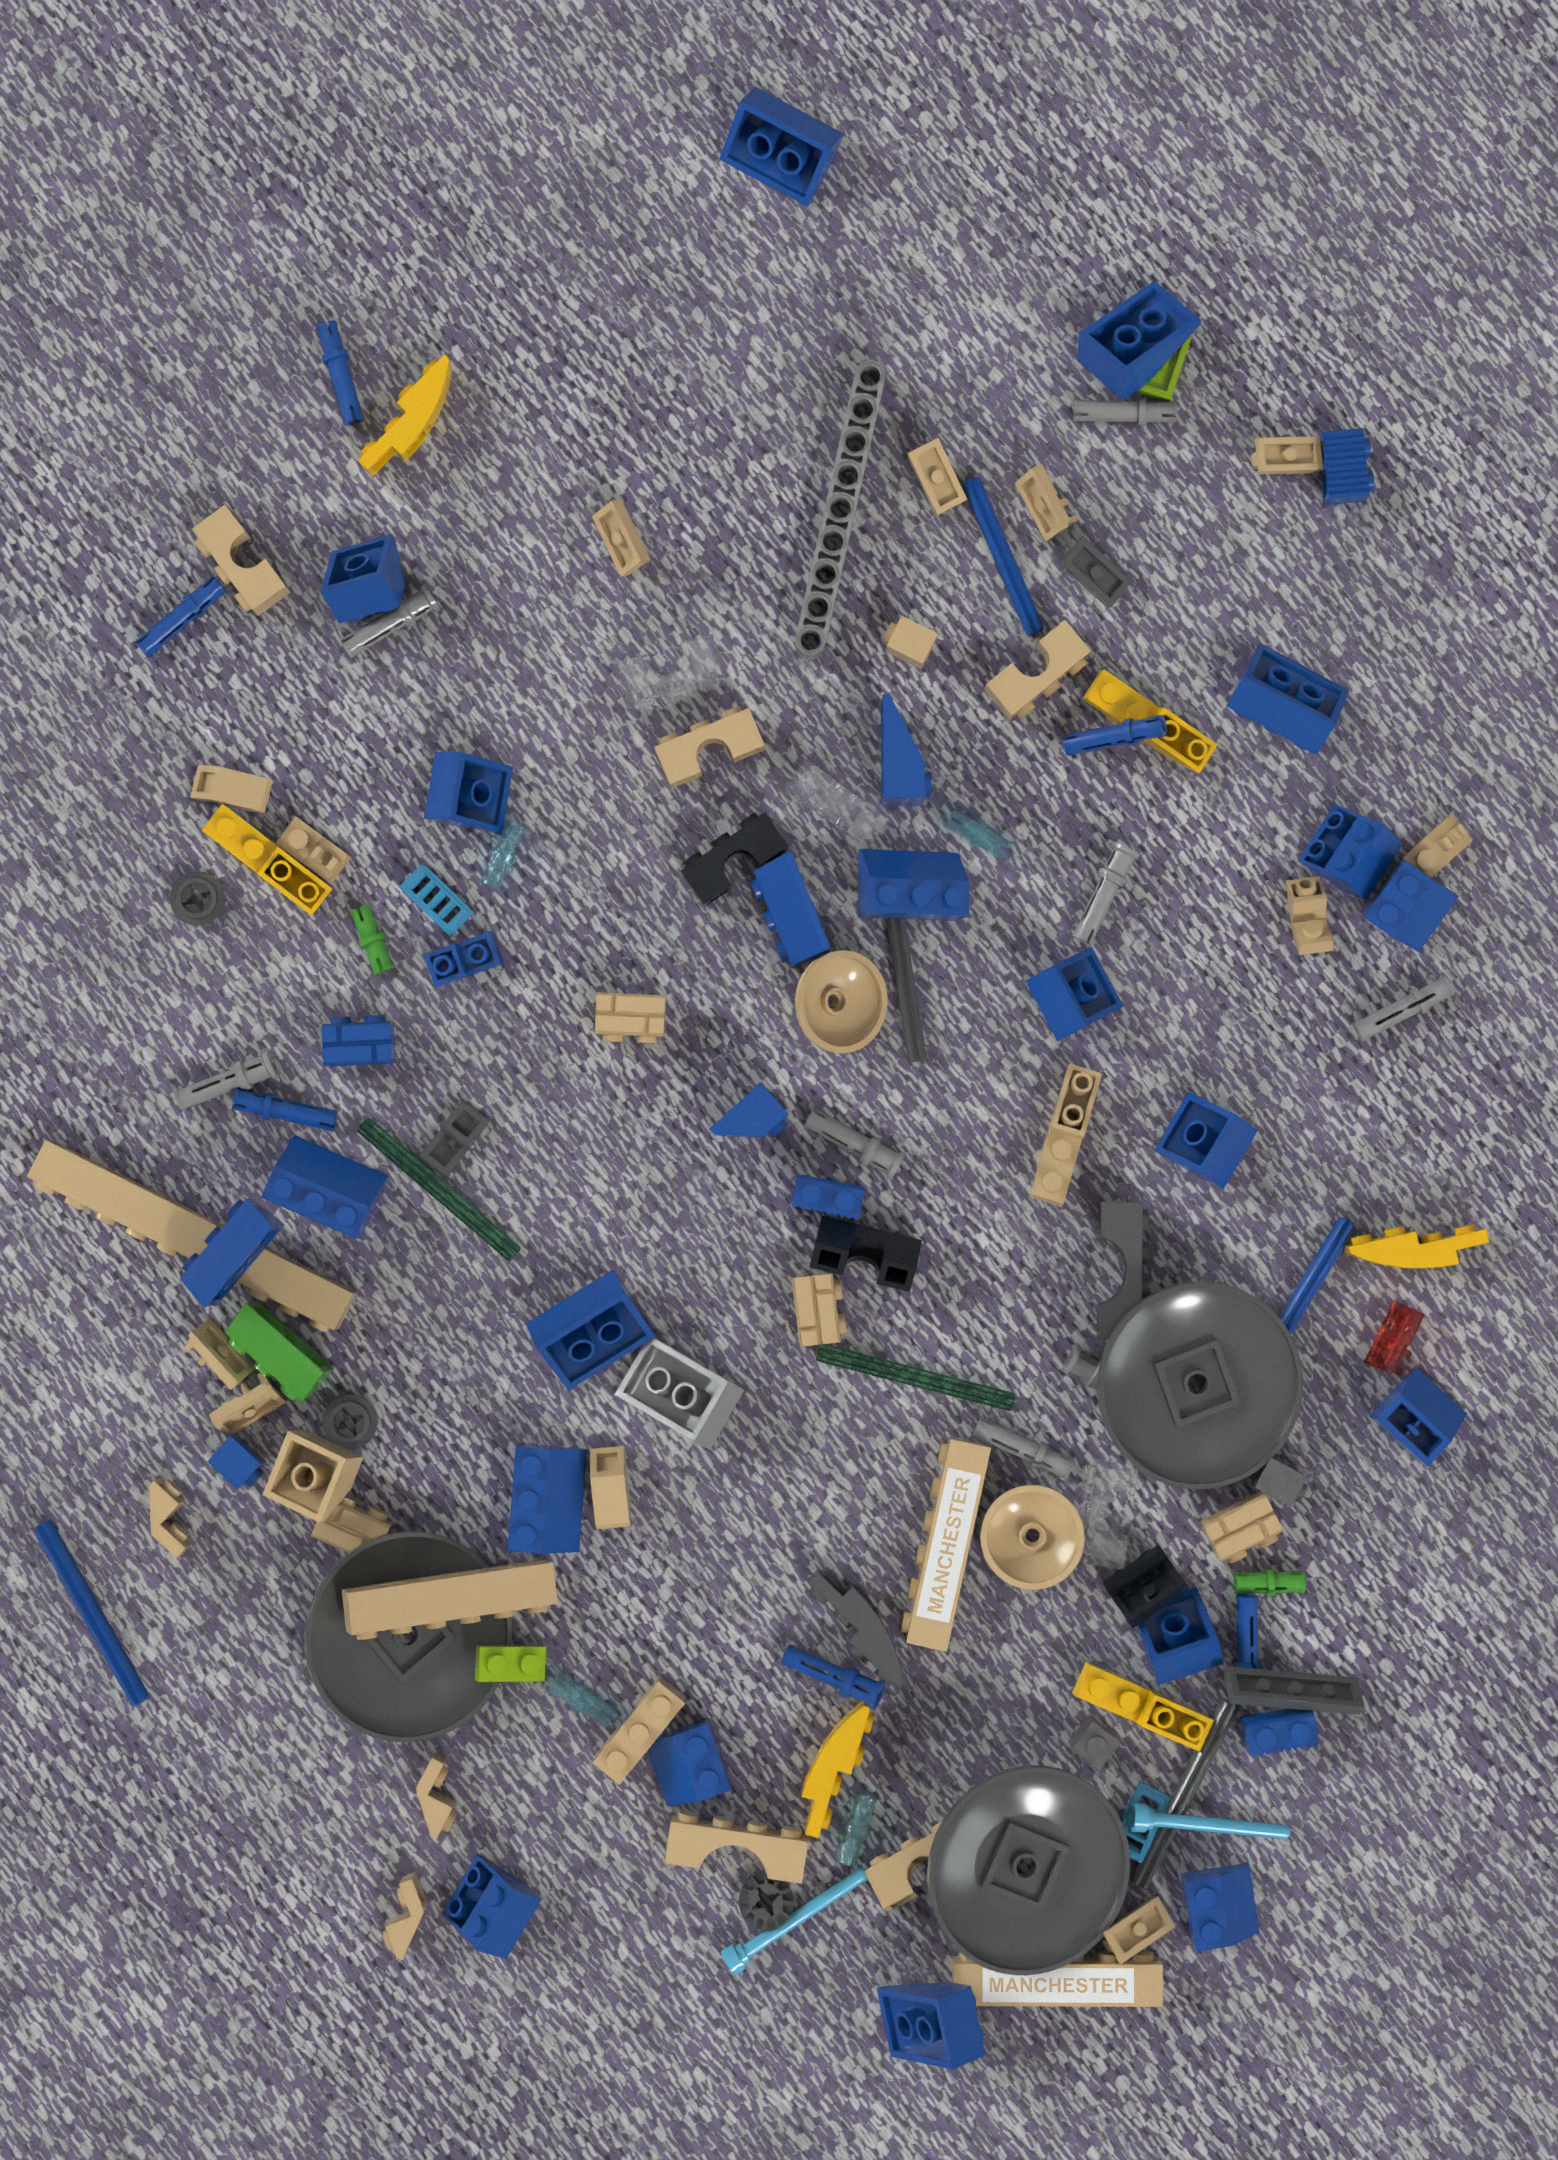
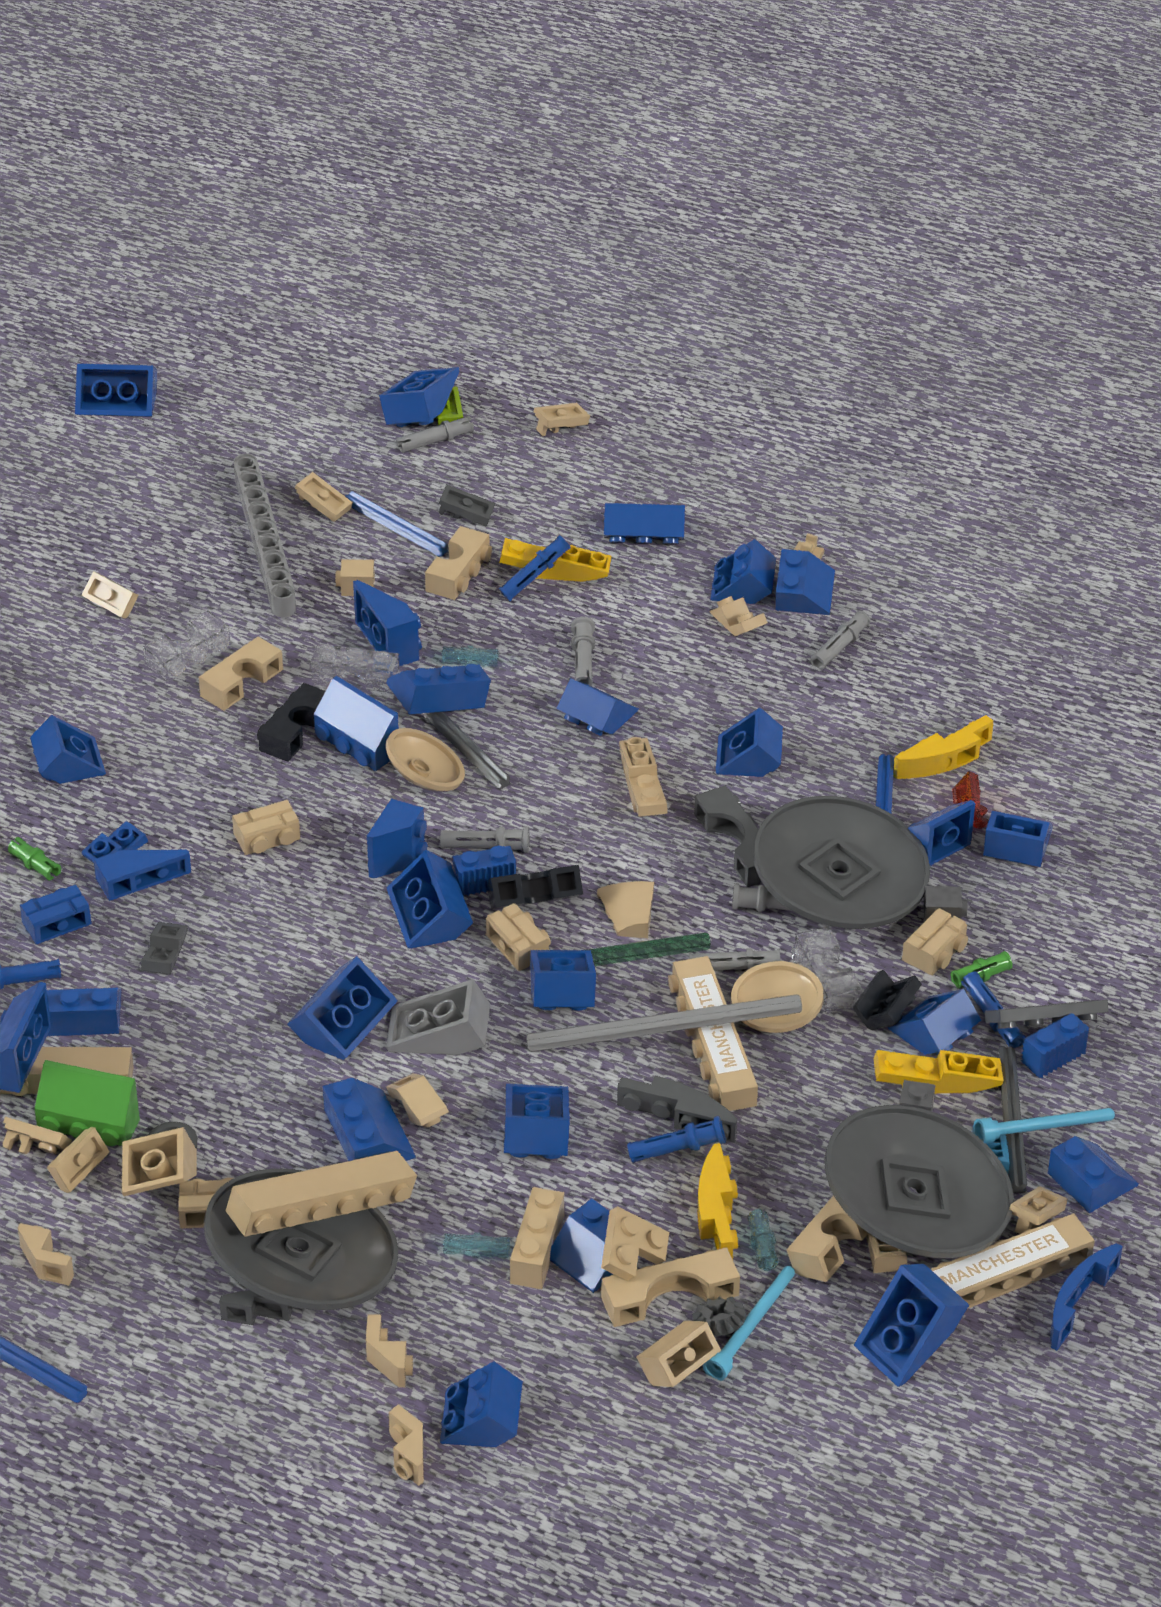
camera: 30 degrees left, 45 degrees down
blue brick [207,1434,266,1490] -> none
clear green axle [357,1118,521,1261] -> none
dark azure slope [399,863,474,937] -> none
lime plate [474,1645,546,1682] -> none
clear light blue pin [479,820,528,891] -> none
tan plate [1015,464,1078,542] -> none
blue brick [1320,428,1374,506] -> none
none -> blue slope [93,849,191,901]
none -> blue slope [386,850,473,949]
none -> blue slope [504,1084,570,1159]
none -> light grey axle [526,994,802,1052]
none -> blue slope [530,950,596,1011]
none -> tan slope [597,881,654,939]
none -> tan plate [601,1206,669,1281]
none -> tan brick [636,1321,721,1387]
none -> blue slope [908,800,975,866]
none -> blue slope [1050,1243,1123,1351]

